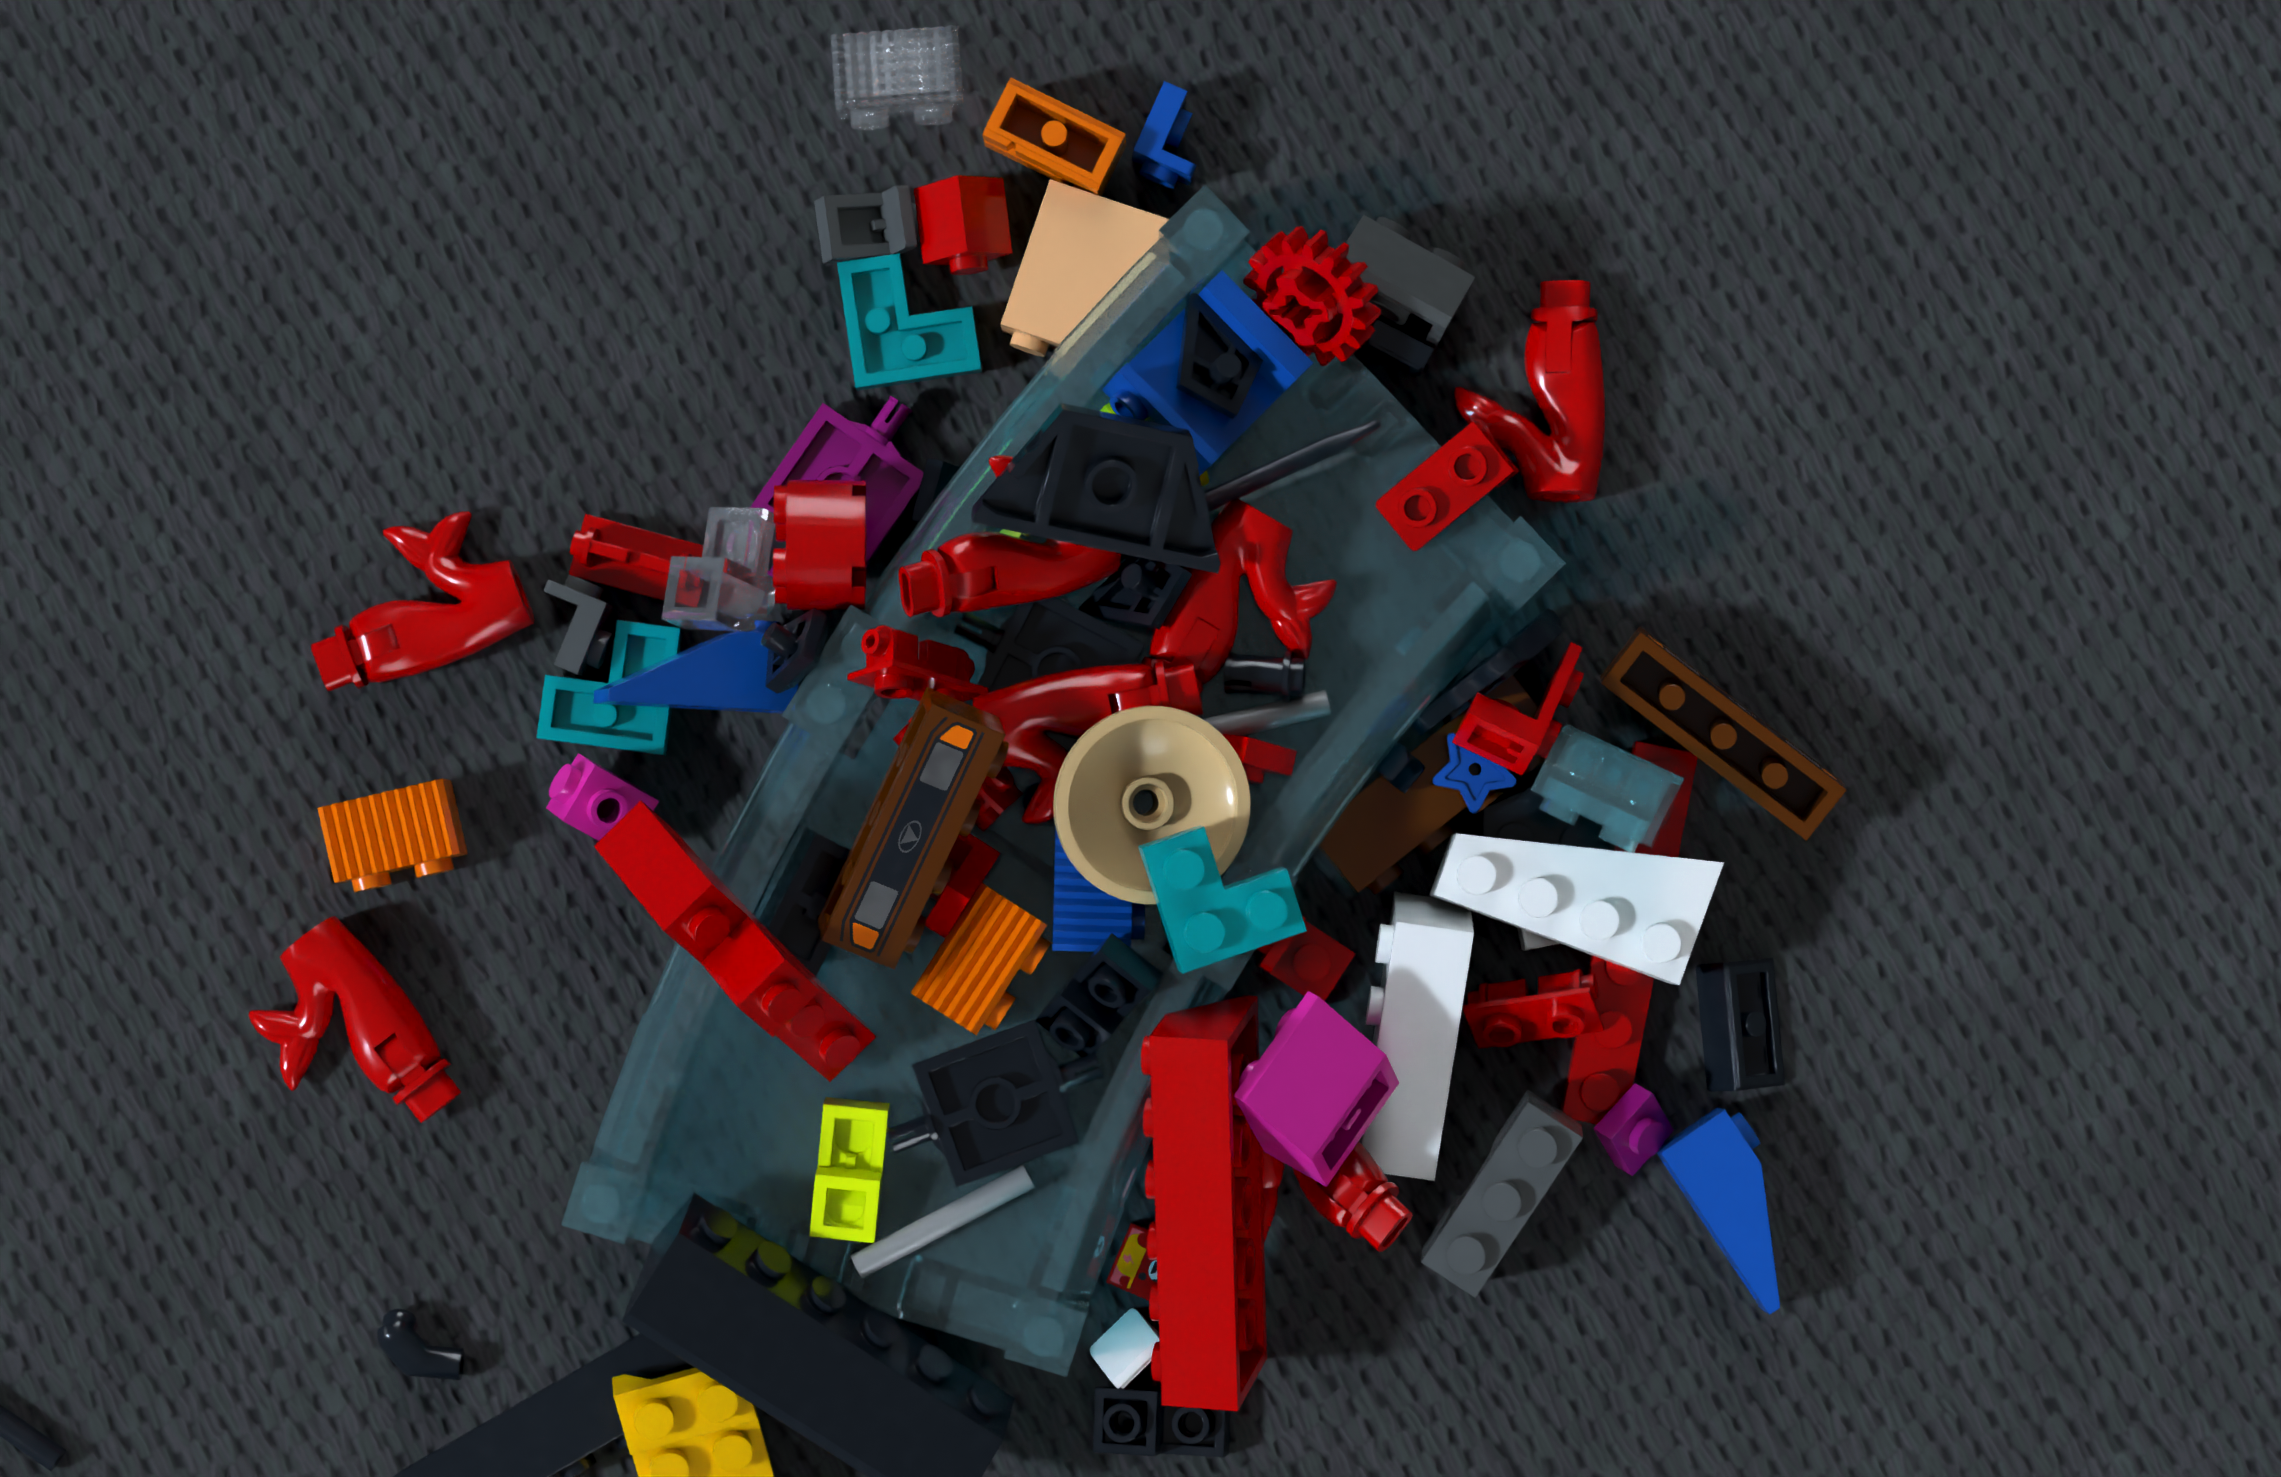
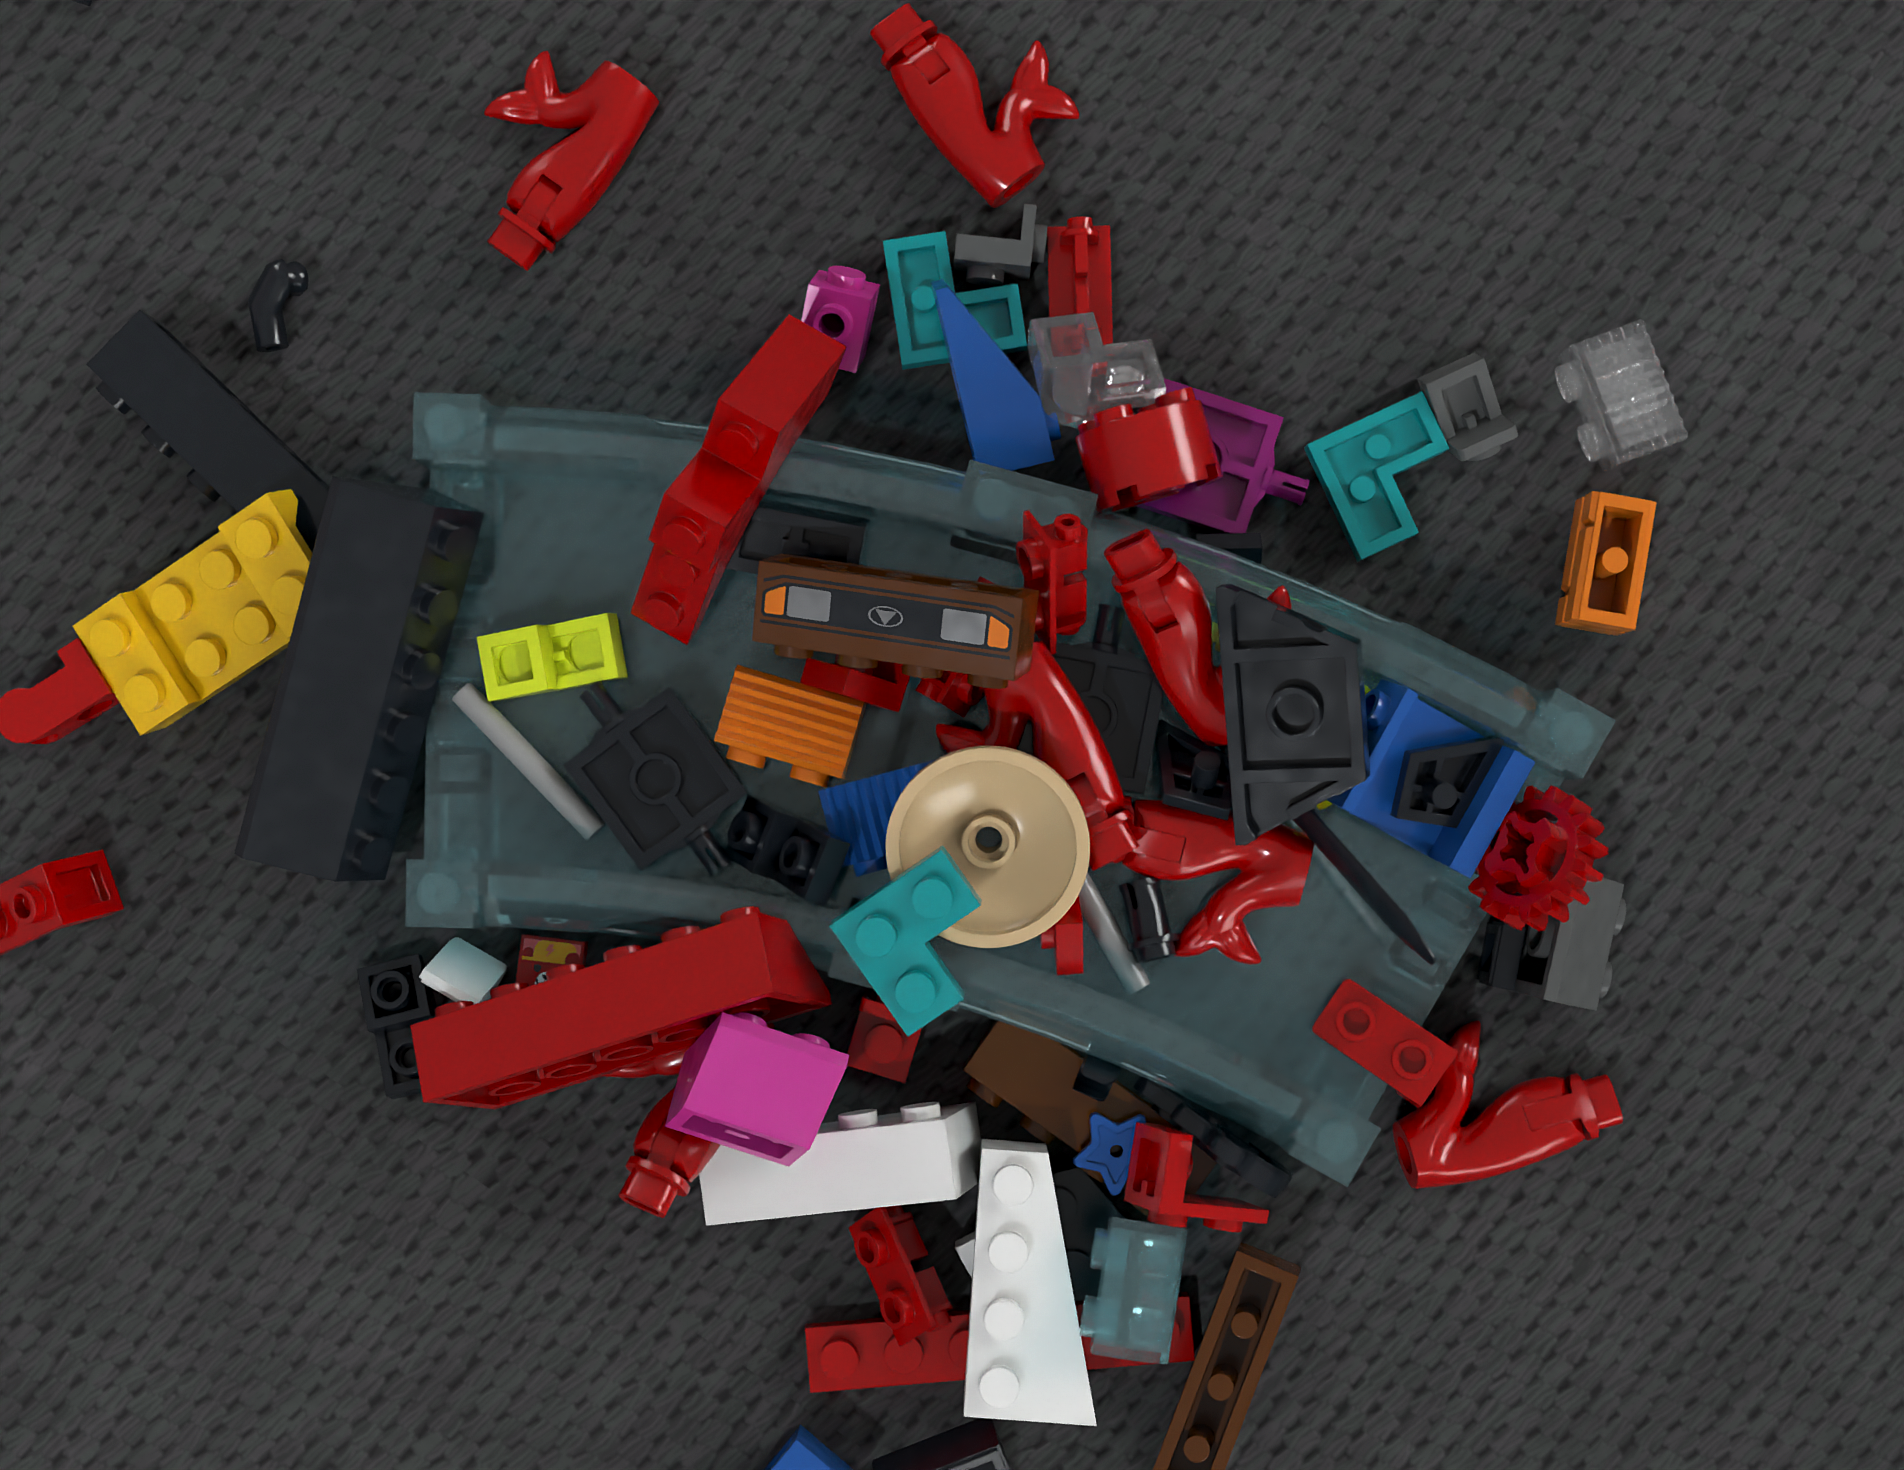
camera: 80 degrees right, 0 degrees up
orange brick [317,778,468,893] -> none
black piece [761,608,828,694] -> none
red brick [914,175,1013,275] -> none
light nougat slope [1001,179,1171,357] -> none
blue bracket [1132,81,1197,188] -> none
dark grey arch [1421,1090,1583,1298] -> none
magenta plate [1593,1083,1674,1176] -> none

